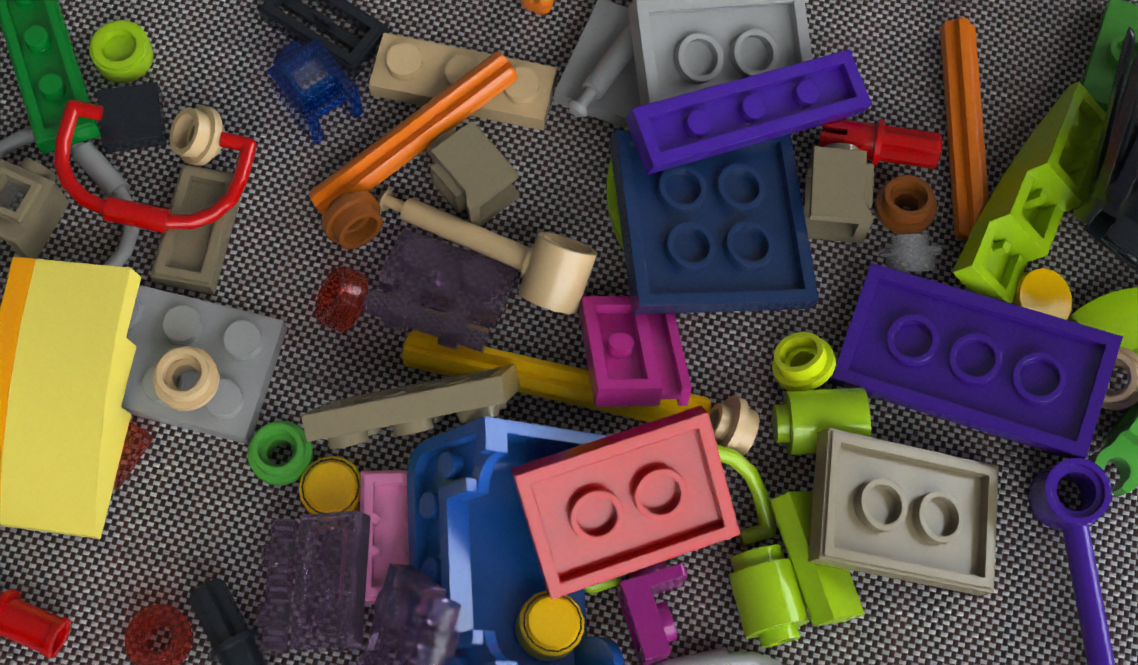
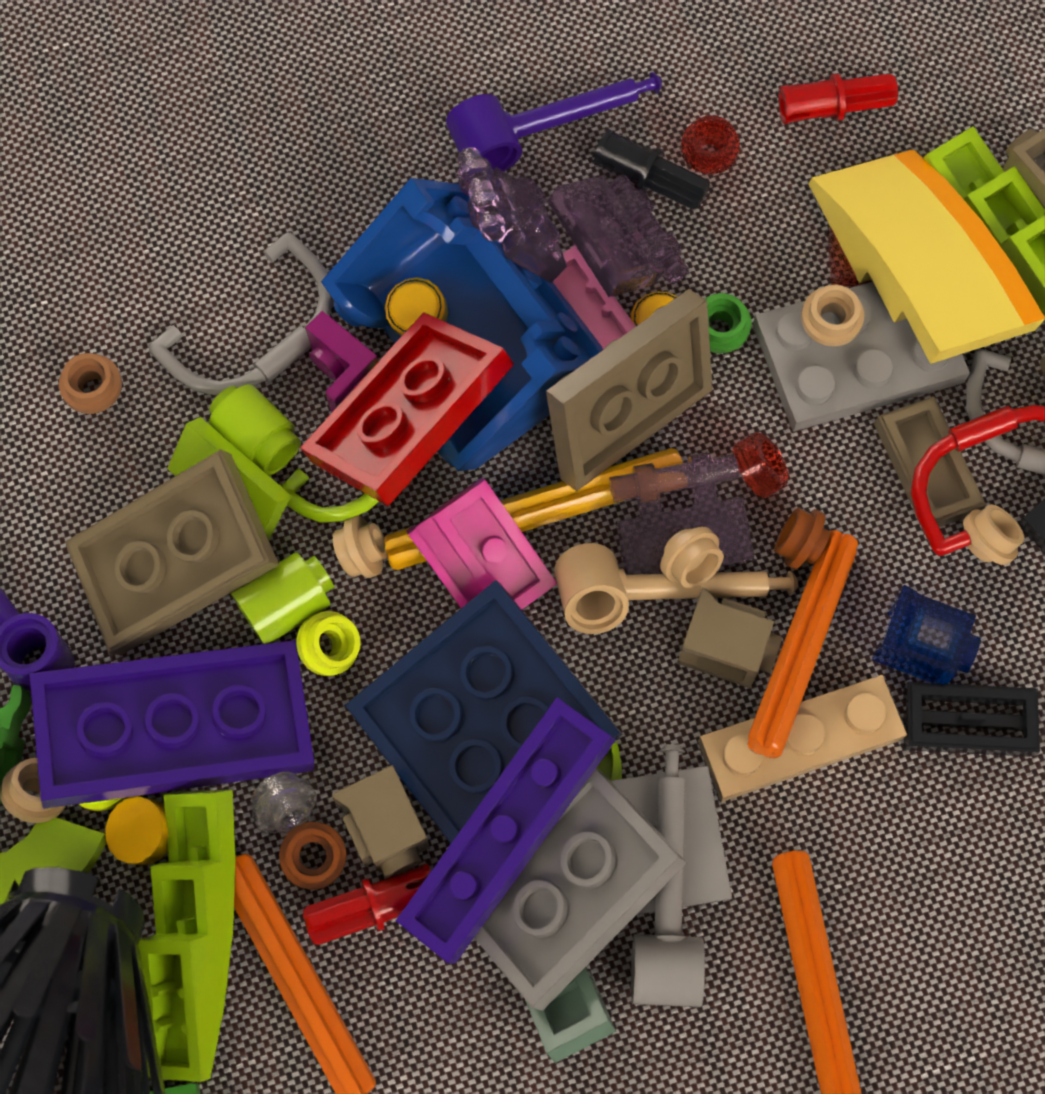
camera: 150 degrees right, 0 degrees up
none -> tan plate [660,527,724,588]

